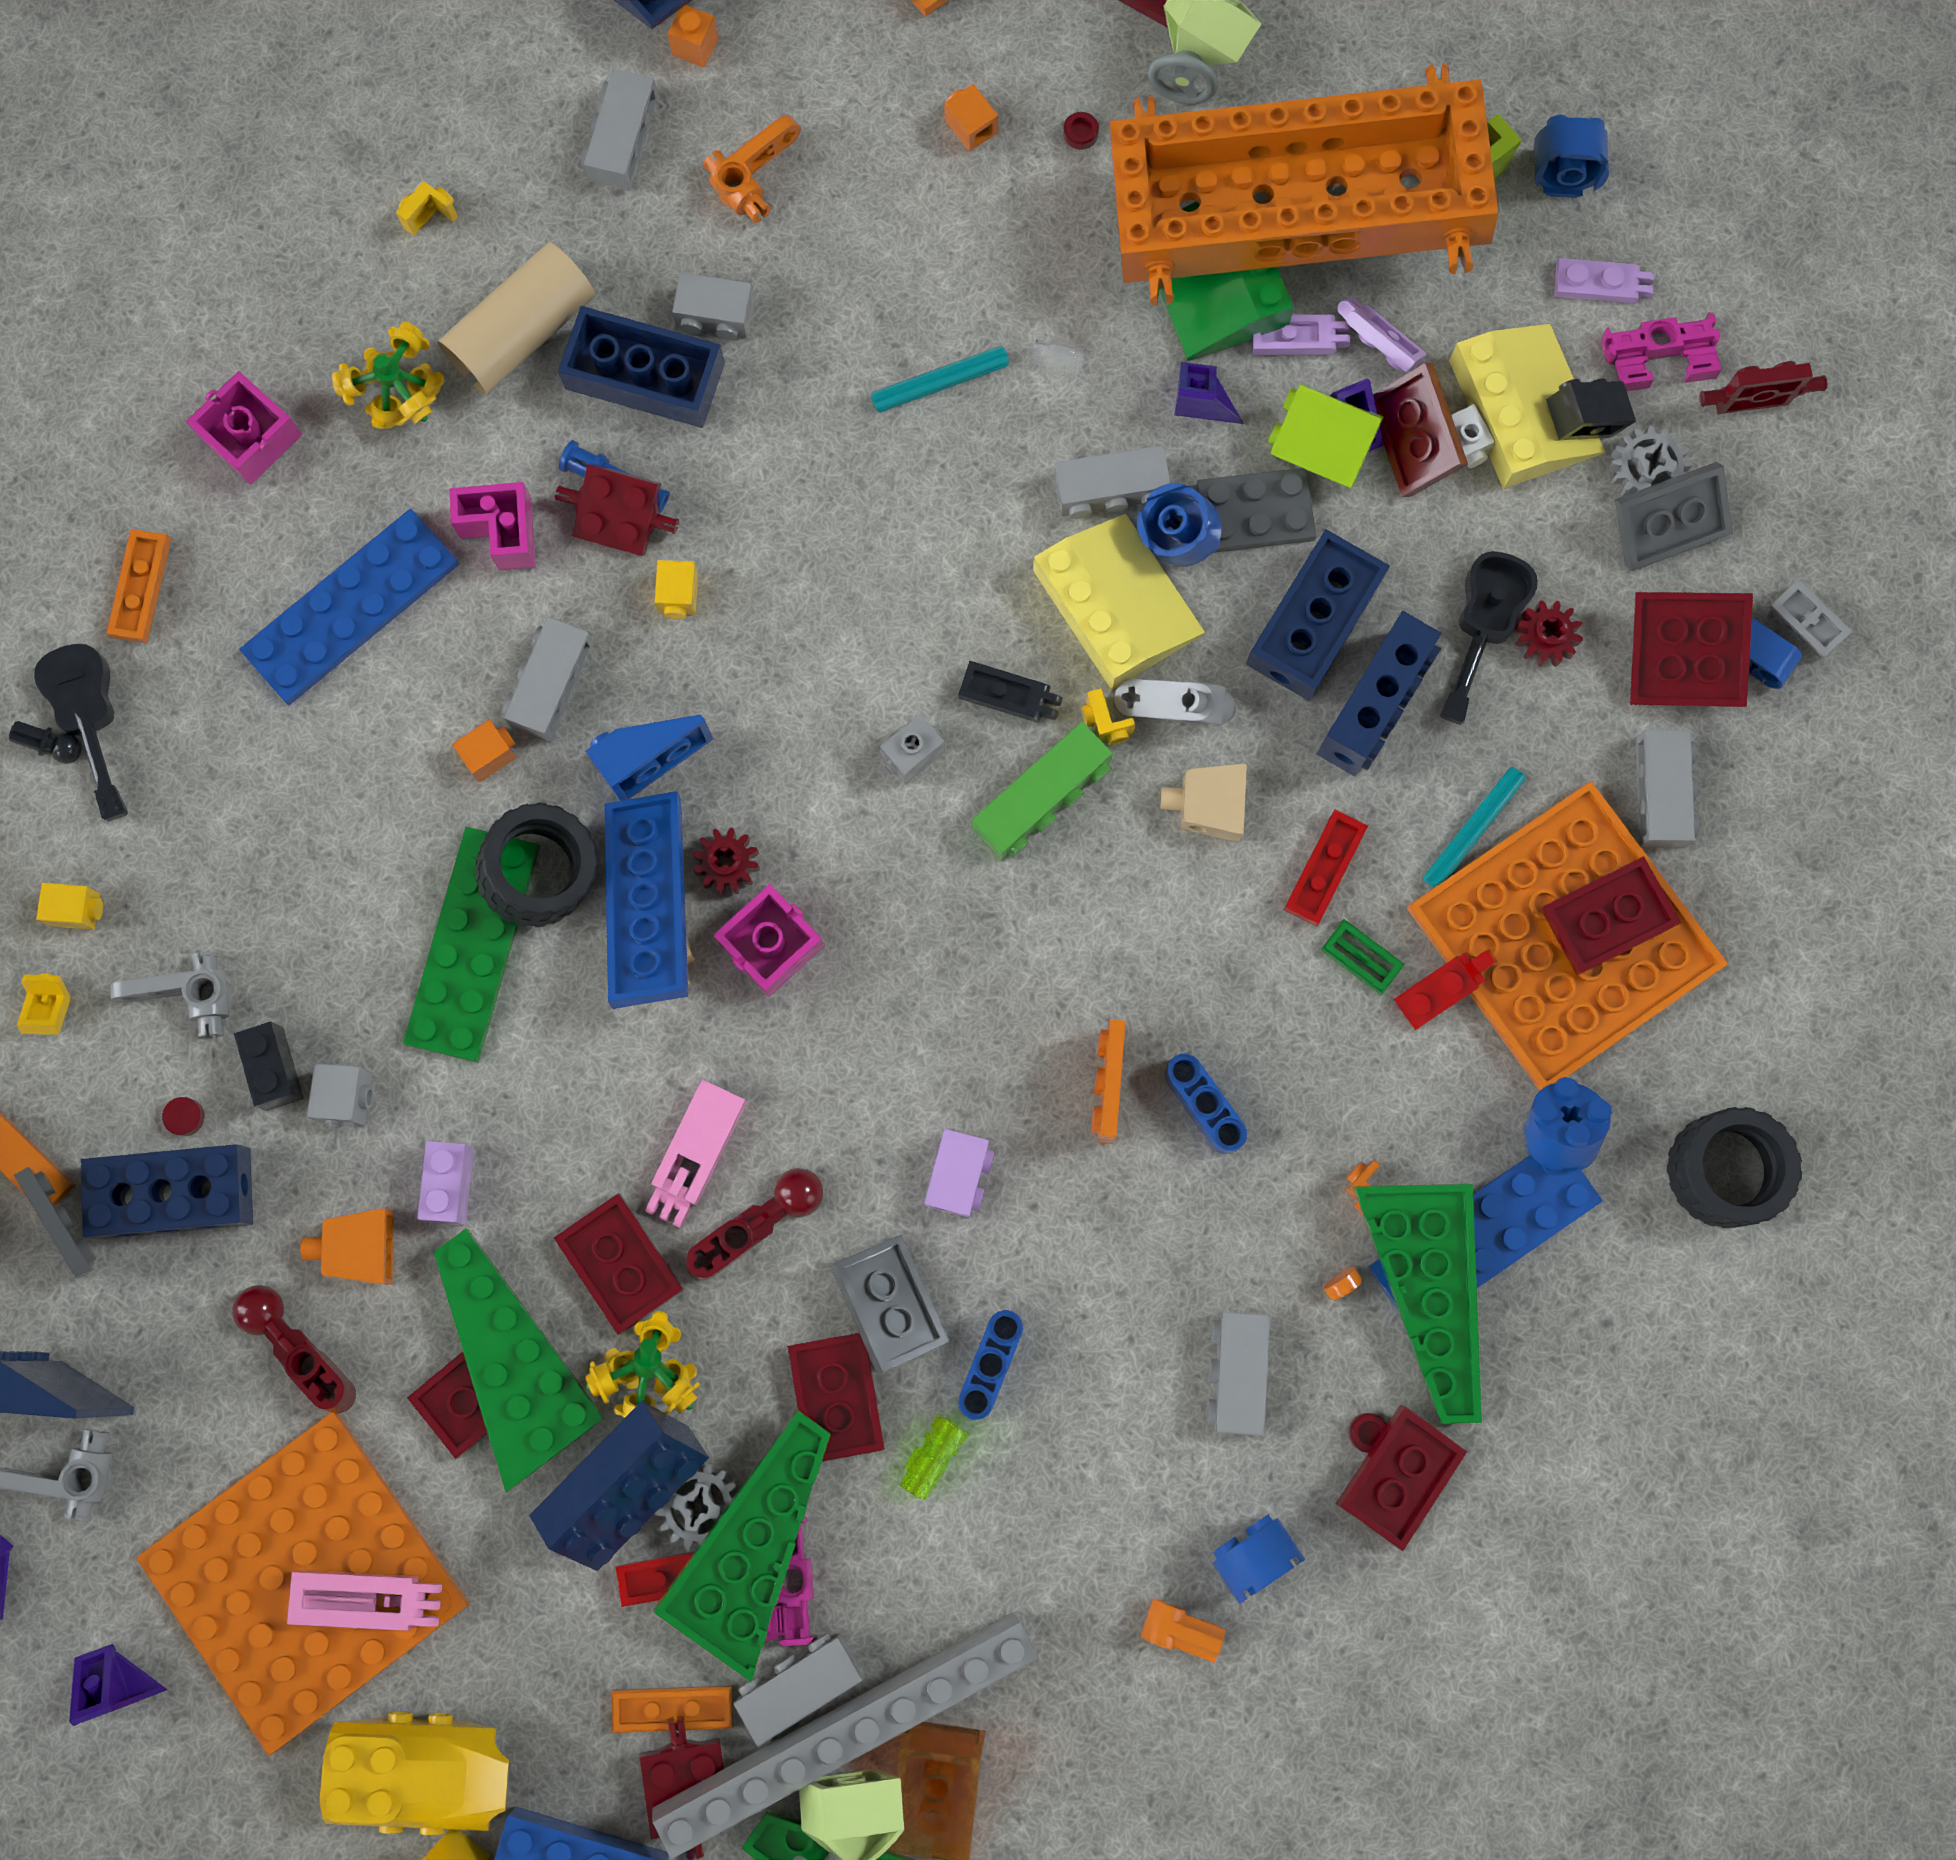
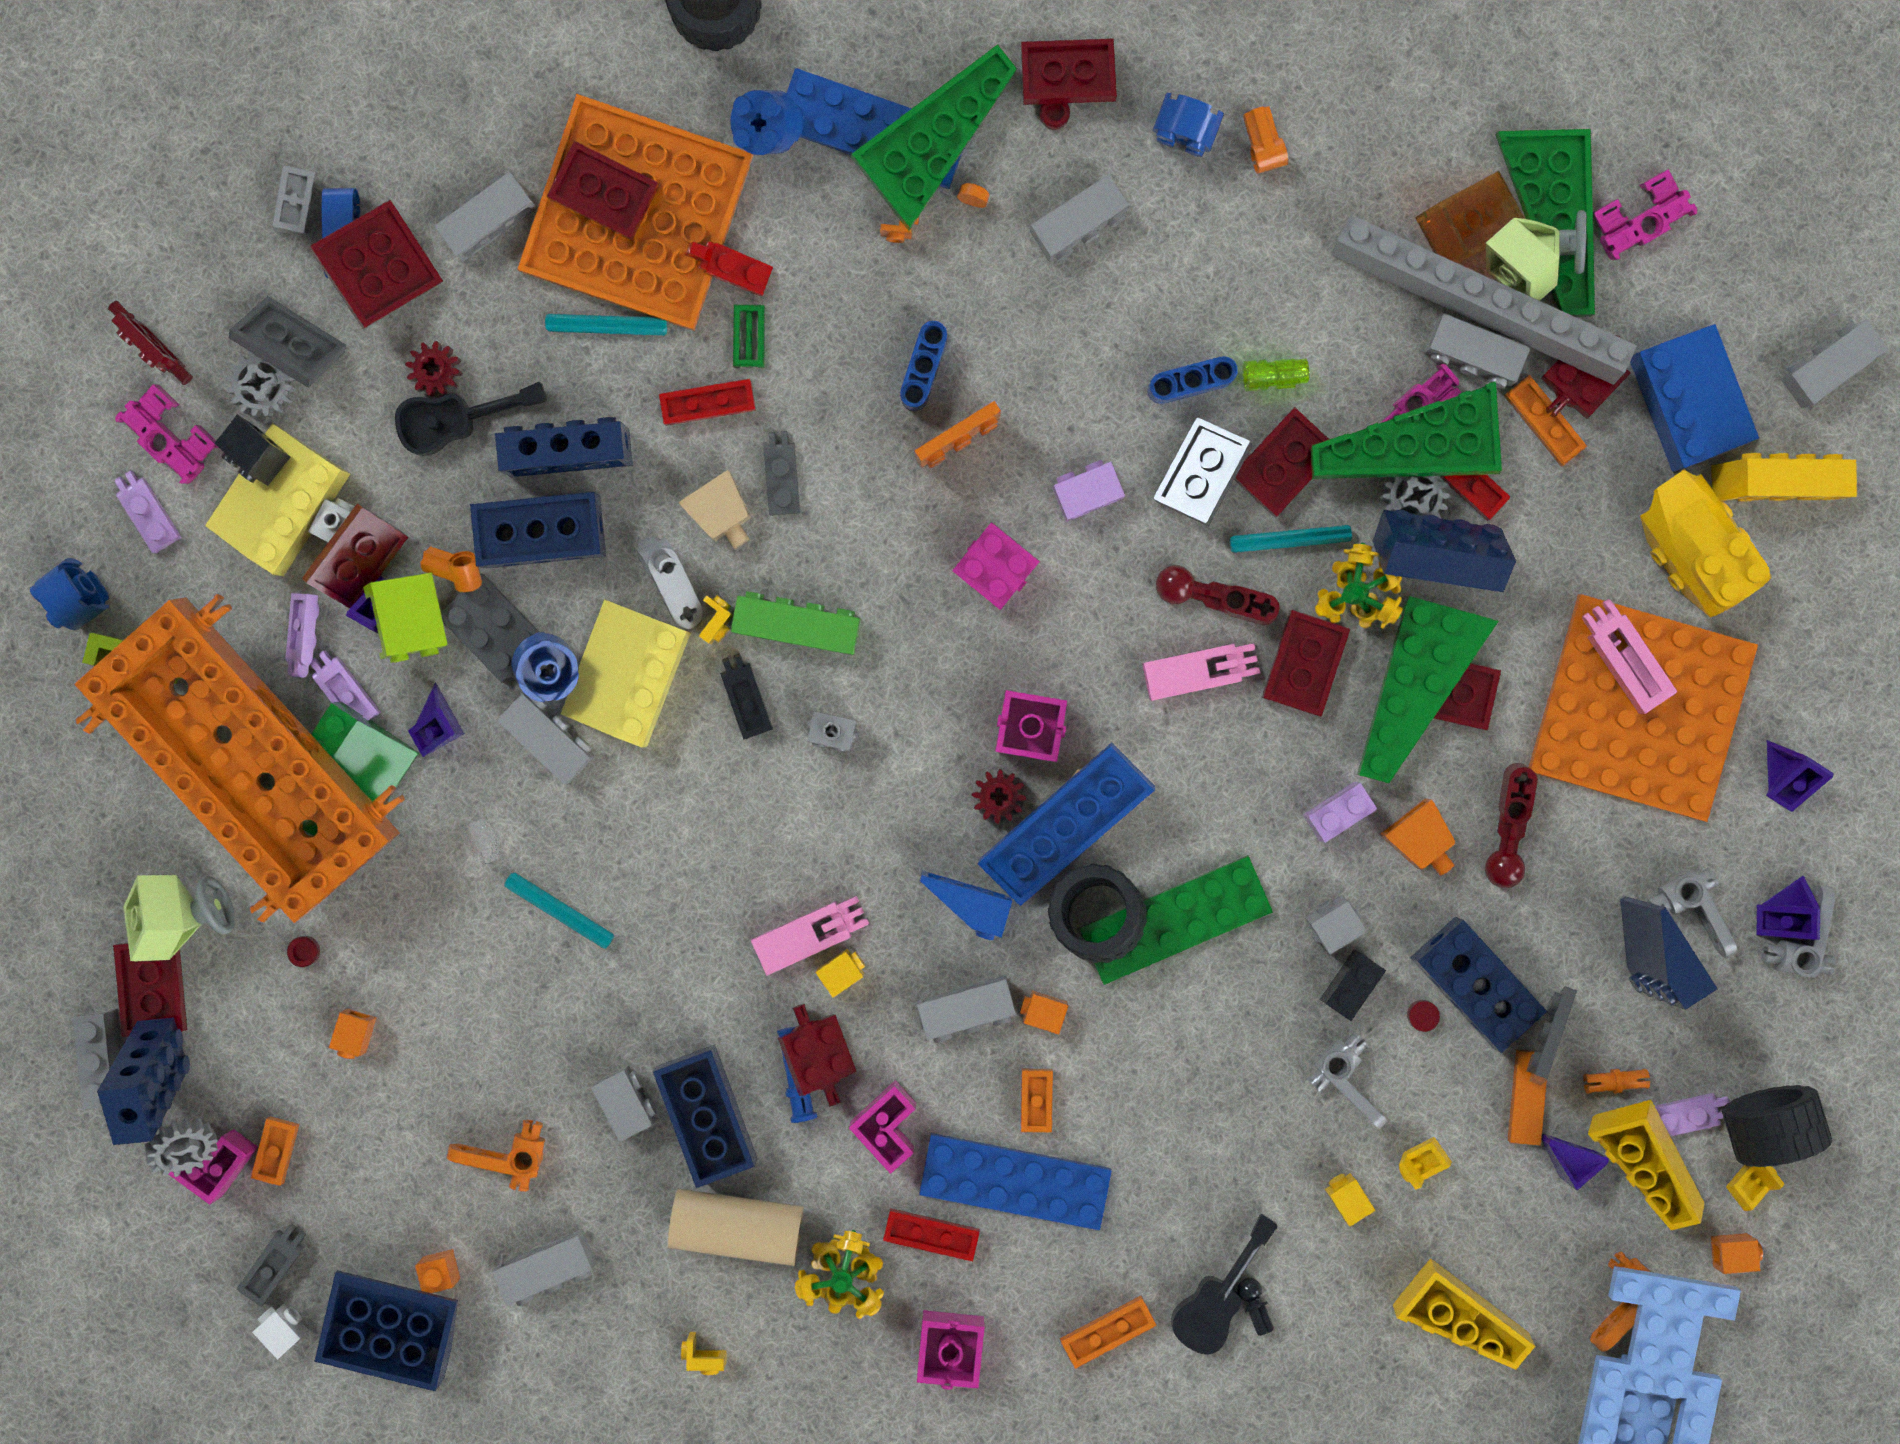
camera: 125 degrees left, 10 degrees up
none -> orange piece [420,547,482,593]
none -> bright pink hinge [751,896,869,976]
none -> dark grey hinge [764,431,800,516]
none -> red plate [883,1208,980,1262]
none -> dark pink brick [952,522,1040,610]
none -> orange plate [1021,1068,1053,1132]
none -> teal axle [1230,525,1352,553]

